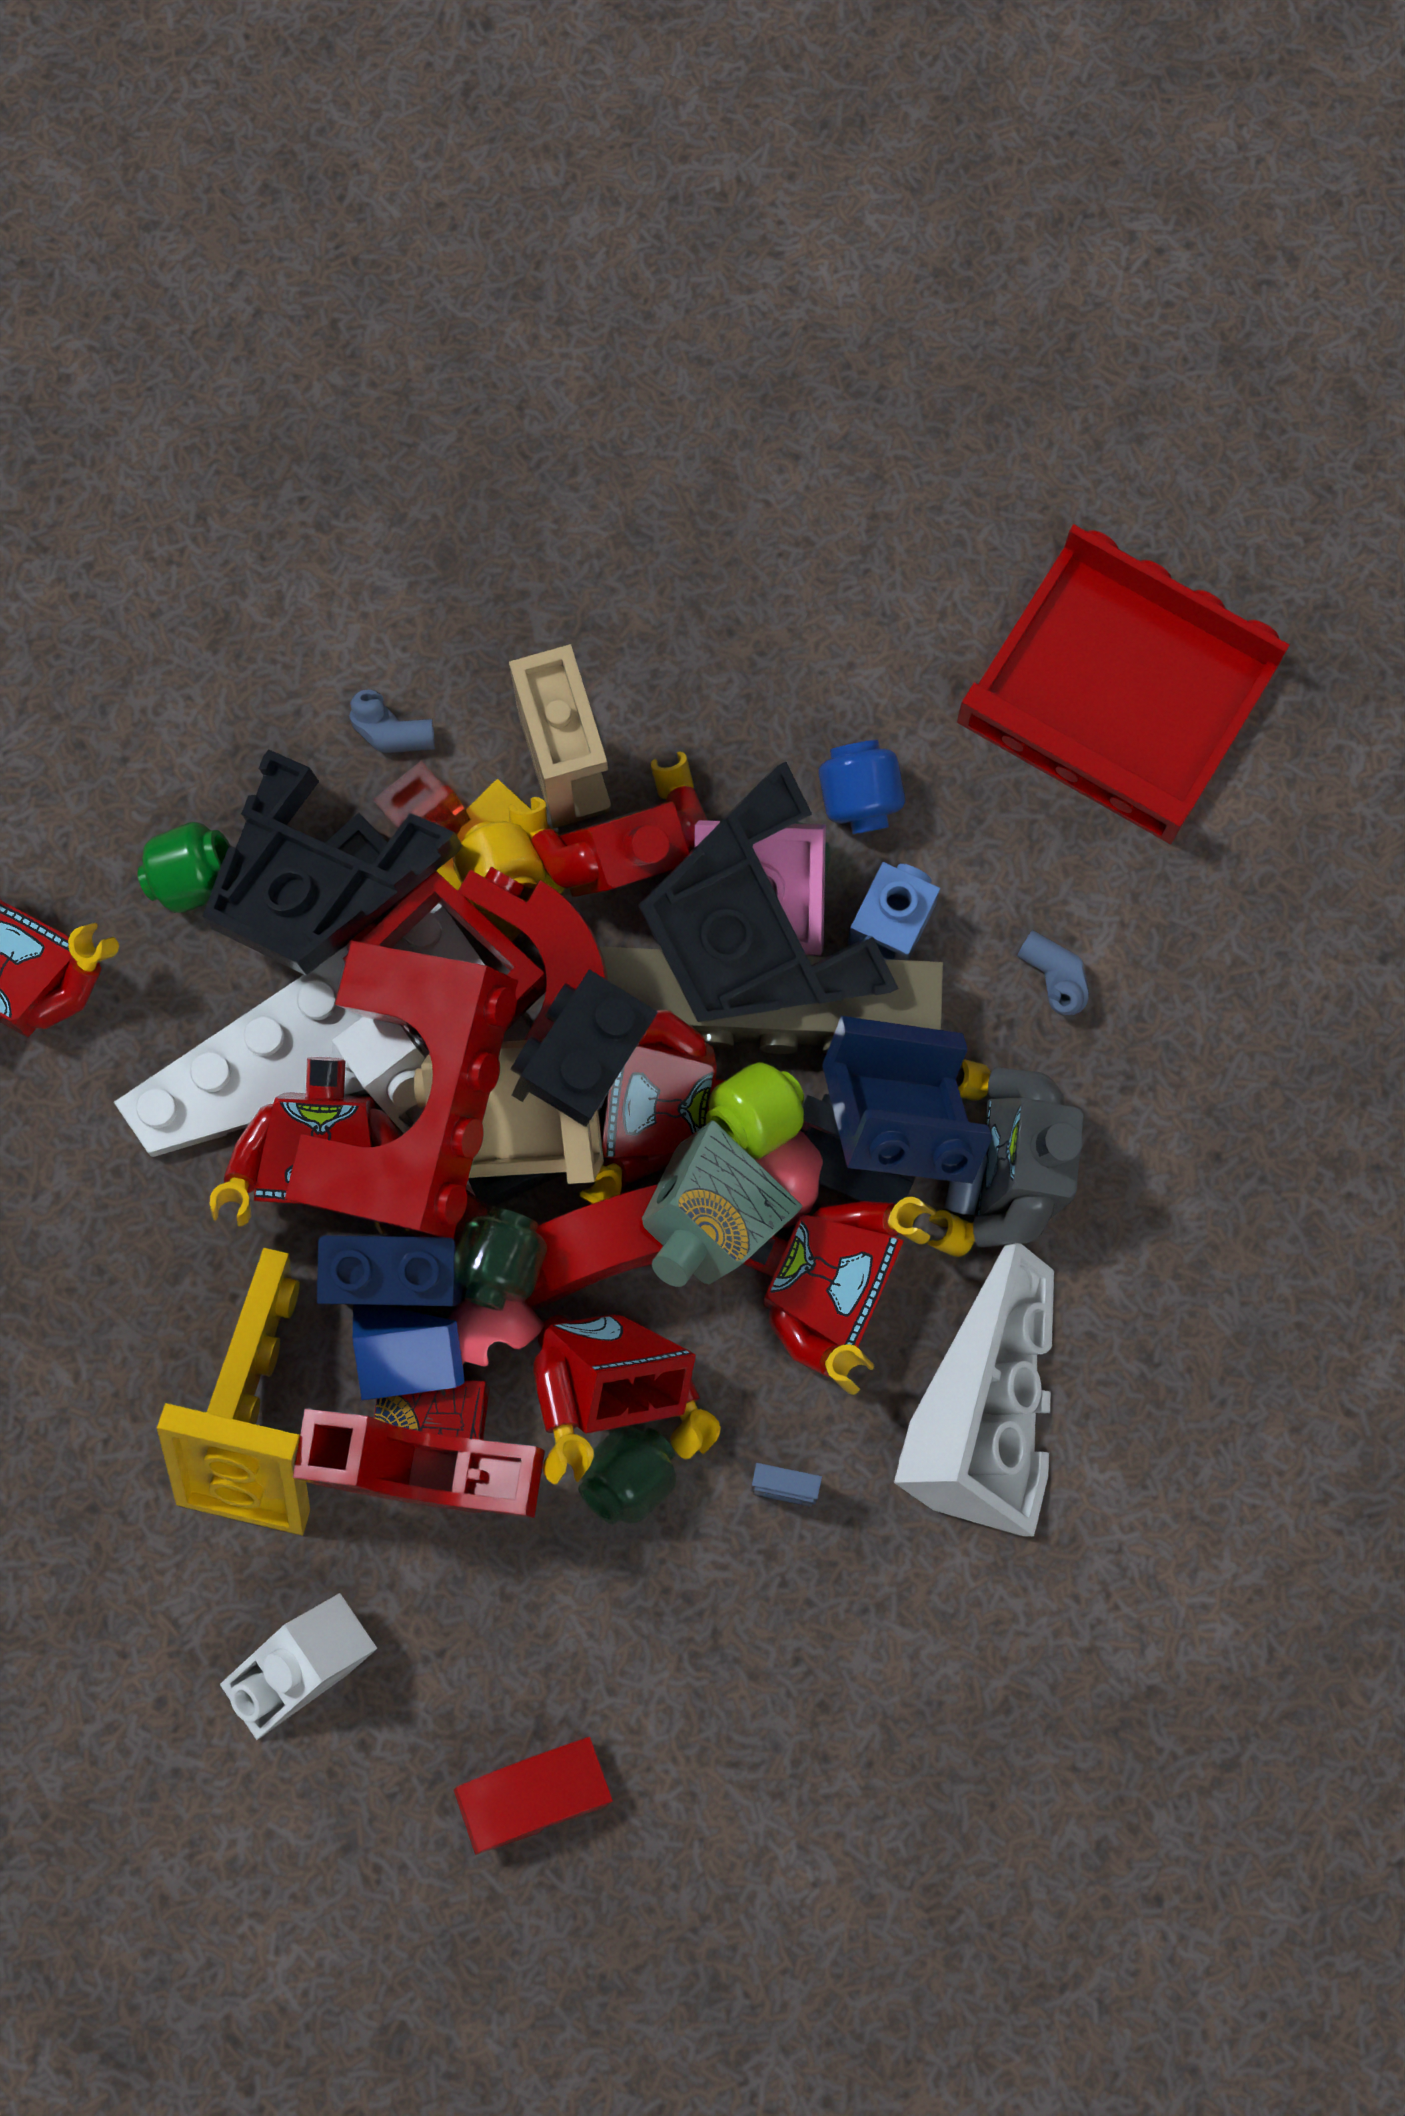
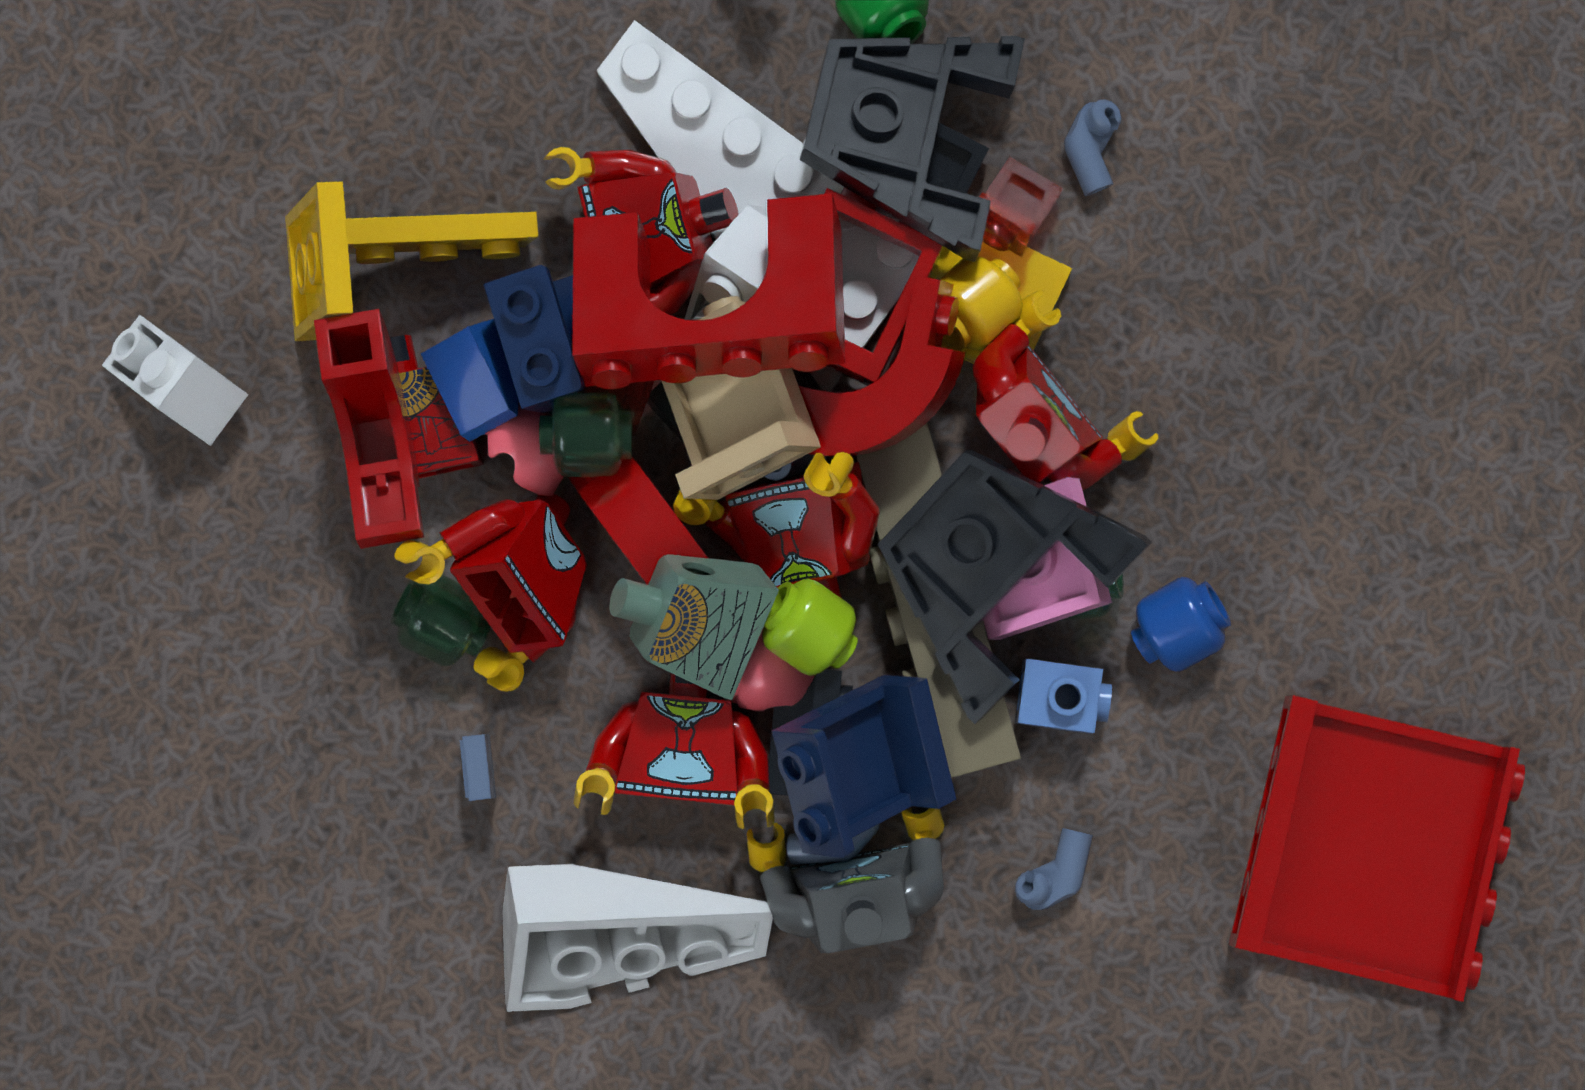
camera: 75 degrees right, 10 degrees up
red slope [454,1737,613,1855] -> none
tan panel [509,644,611,829] -> none
black bracket [510,969,658,1127] -> none

